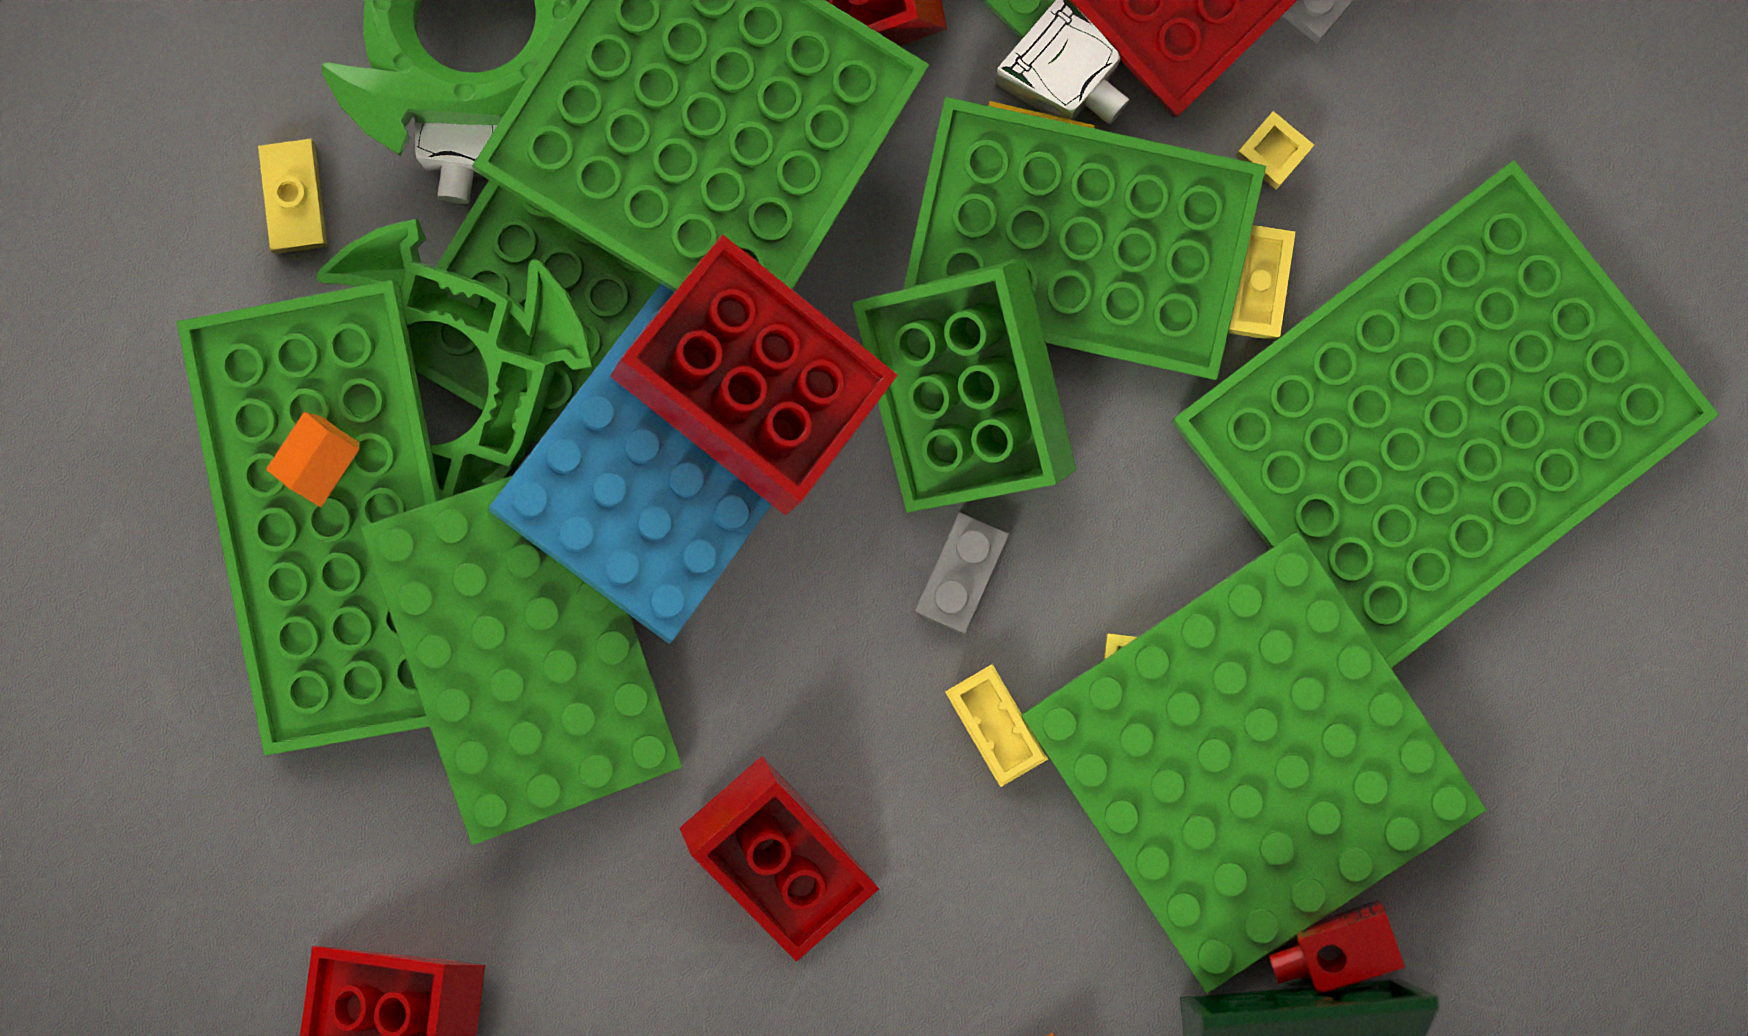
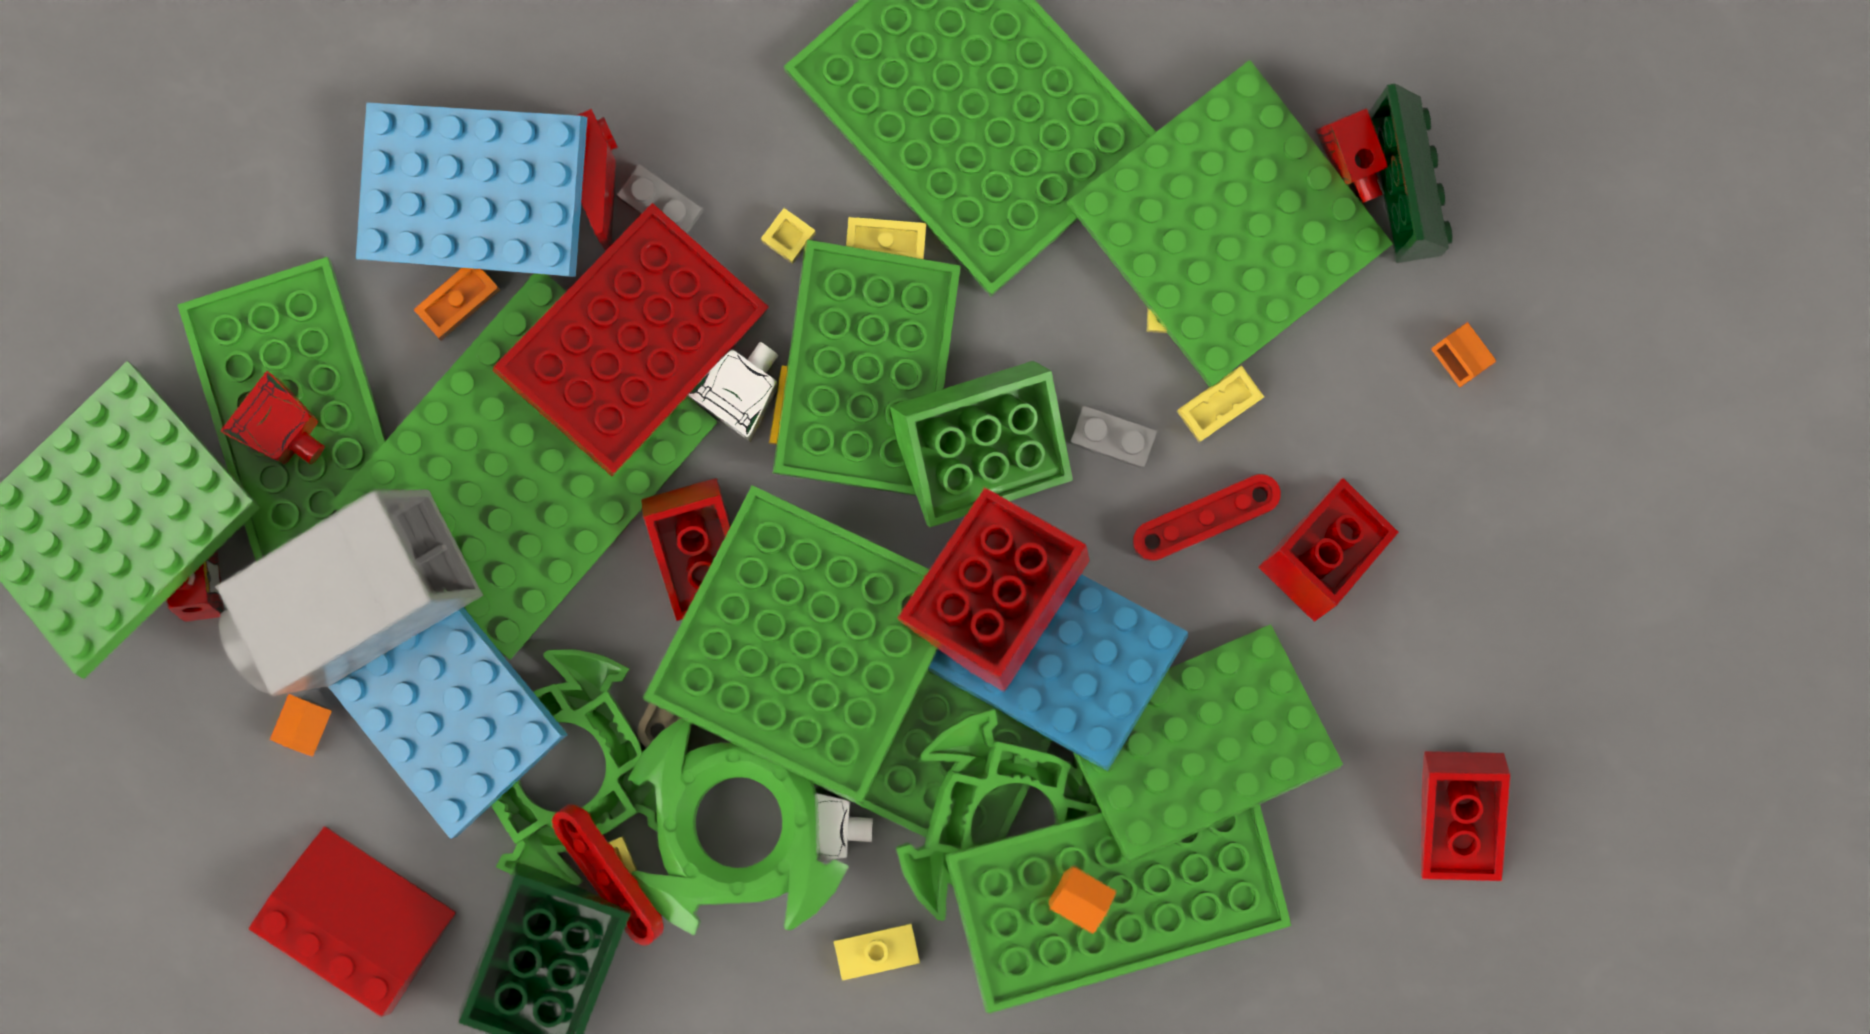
camera: 100 degrees left, 0 degrees up
none -> red plate [1132,474,1281,561]

